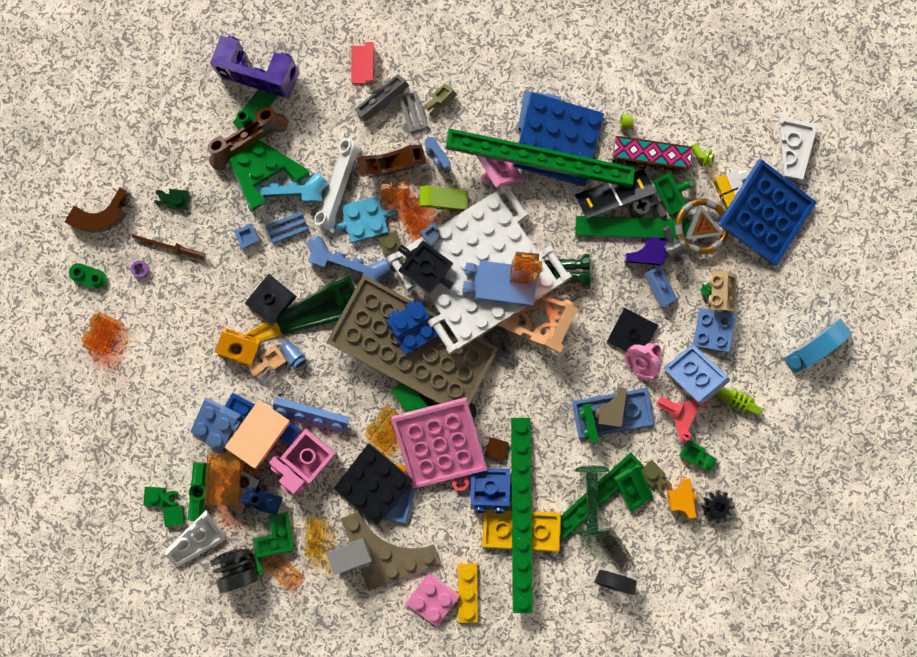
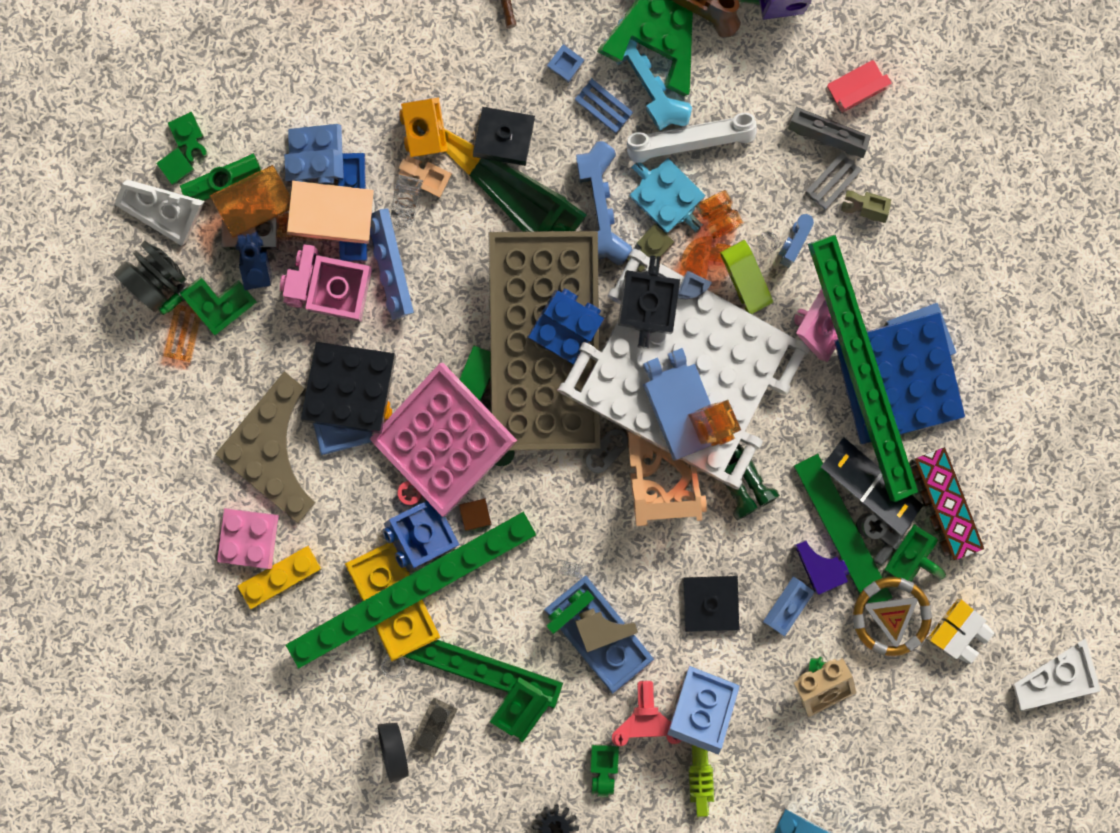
camera: 60 degrees right, 0 degrees up
medium blue cone [280,340,307,369] -> none
clear yellow hinge [305,517,326,559] -> none
light grey brick [326,538,372,577] -> none
reddish brown arch [356,145,427,178] -> none
clear yellow bracket [364,405,399,452] -> none
clear green hose [575,465,609,537] -> none
lime hinge [620,114,634,130] -> none
bright pink tile [624,343,661,380] -> none
olive plate [641,459,672,494] -> none
dark grey piece [662,226,689,262] -> none
light orange brick [666,478,697,518] -> none
lime plate [692,143,715,168] -> none
medium blue hinge [693,308,737,352] -> none
blue plate [718,159,816,266] -> none

